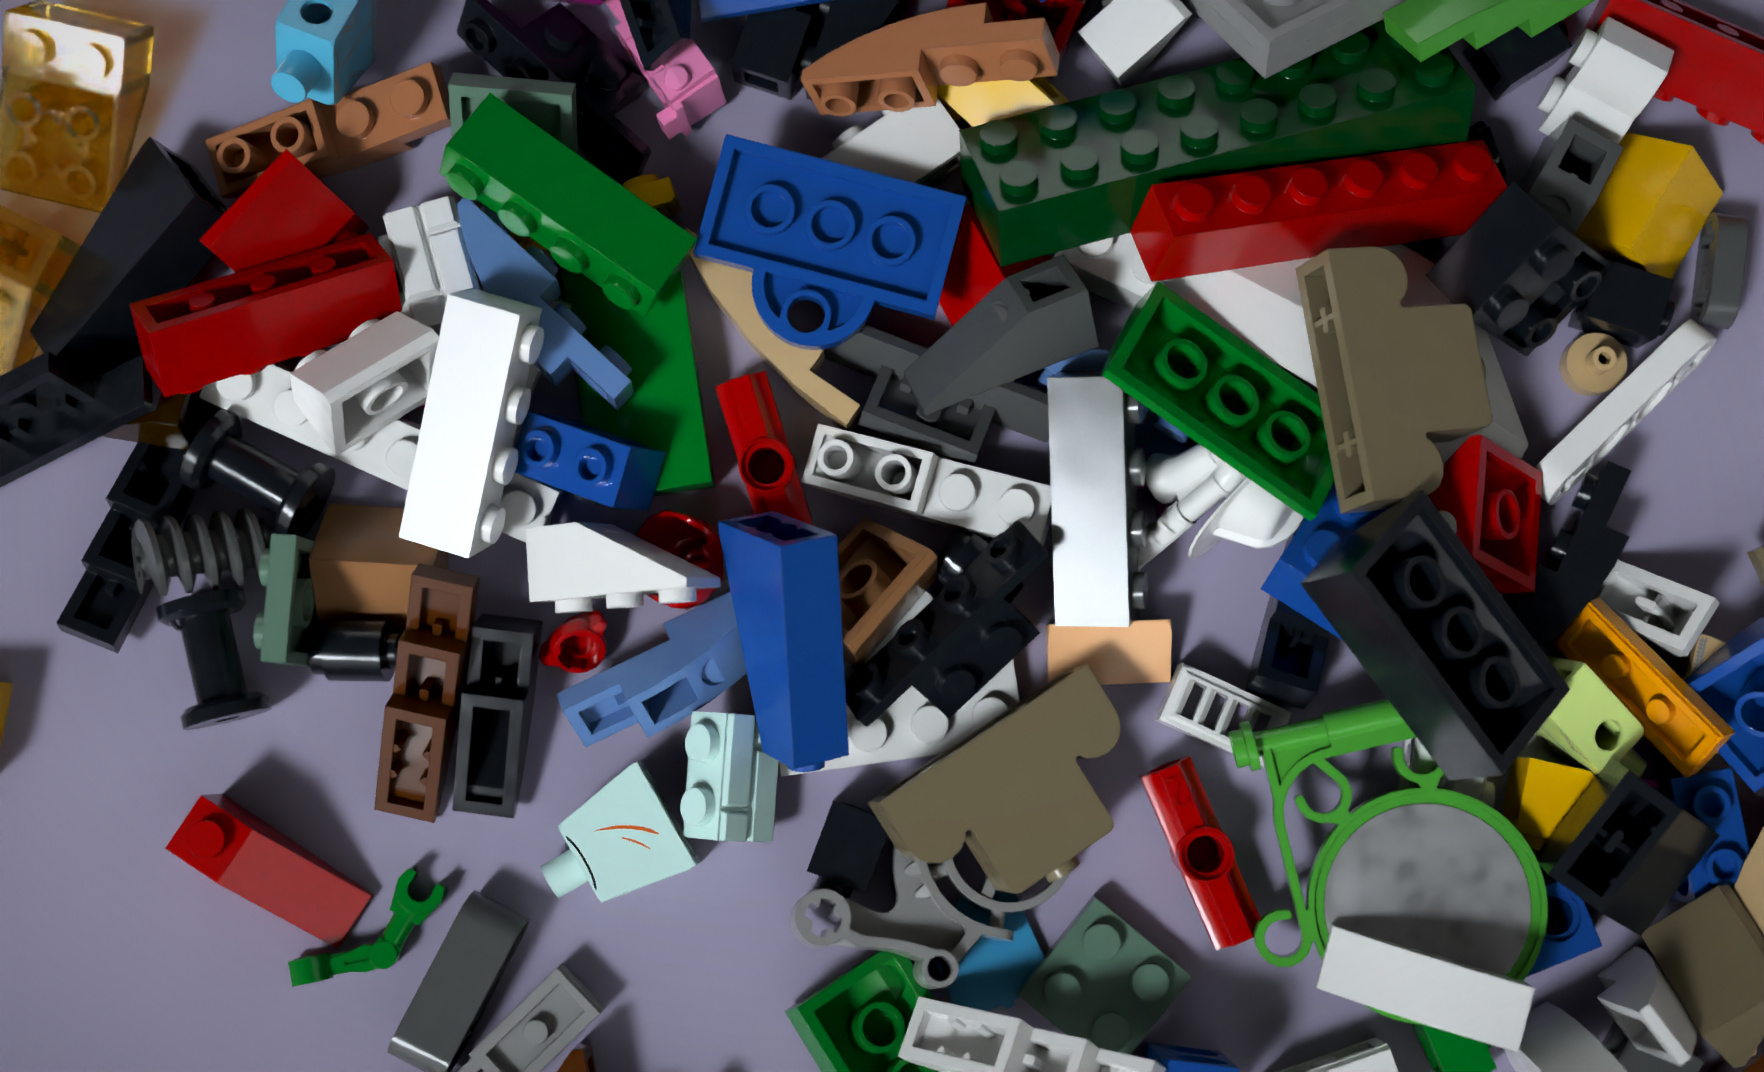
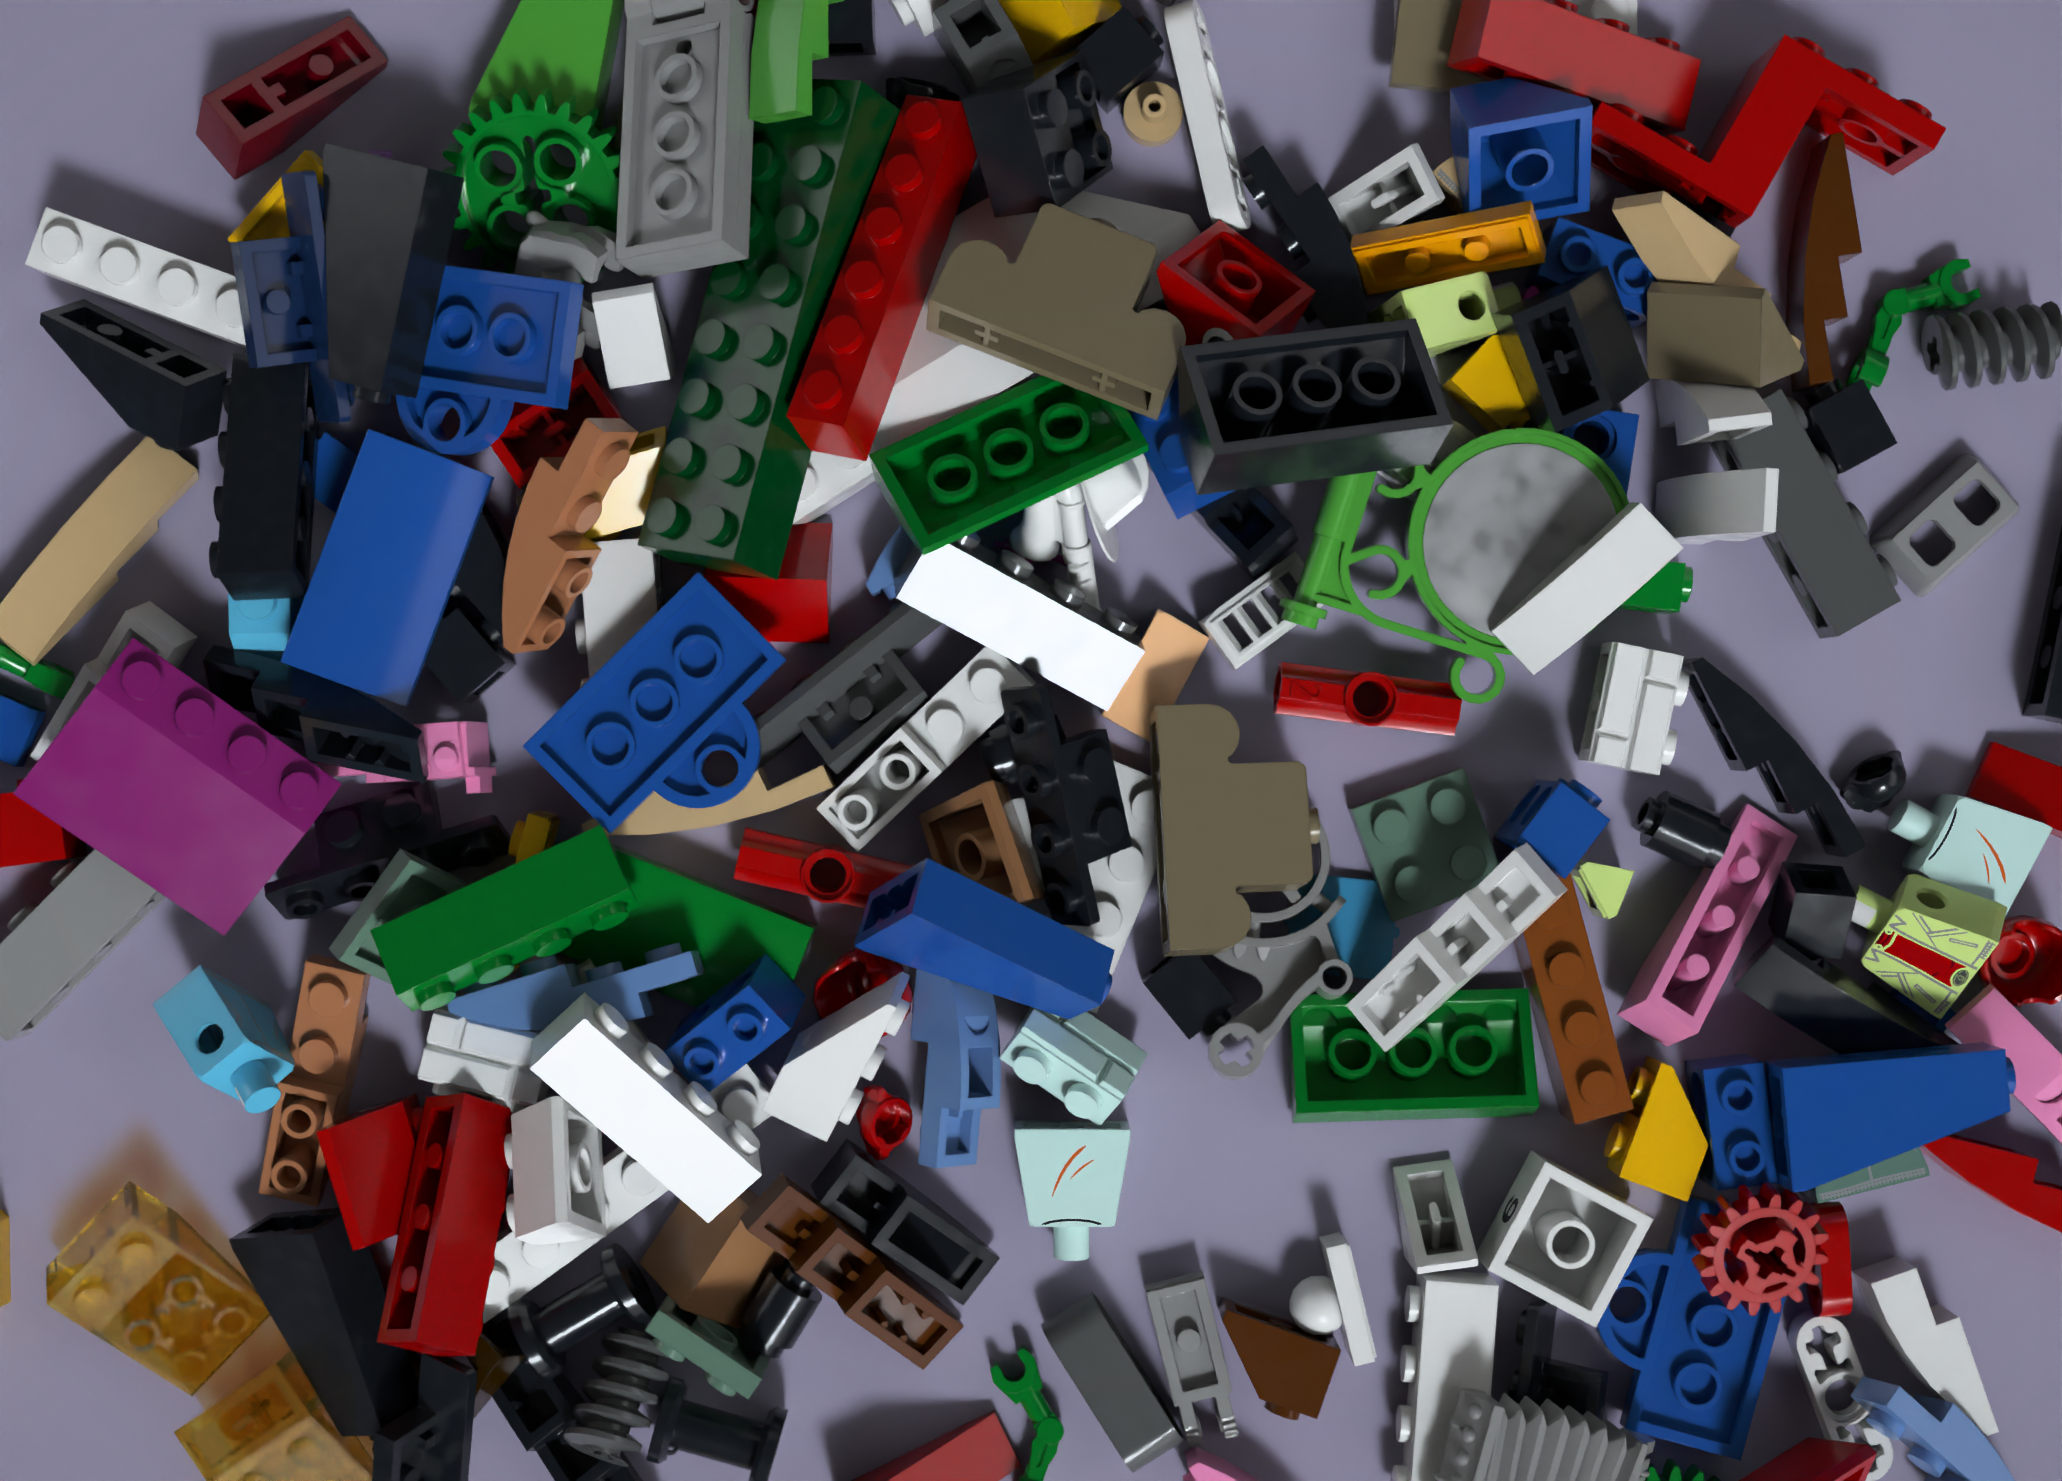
camera: 60 degrees left, 5 degrees up
dark grey slope [904,254,1099,415] -> none

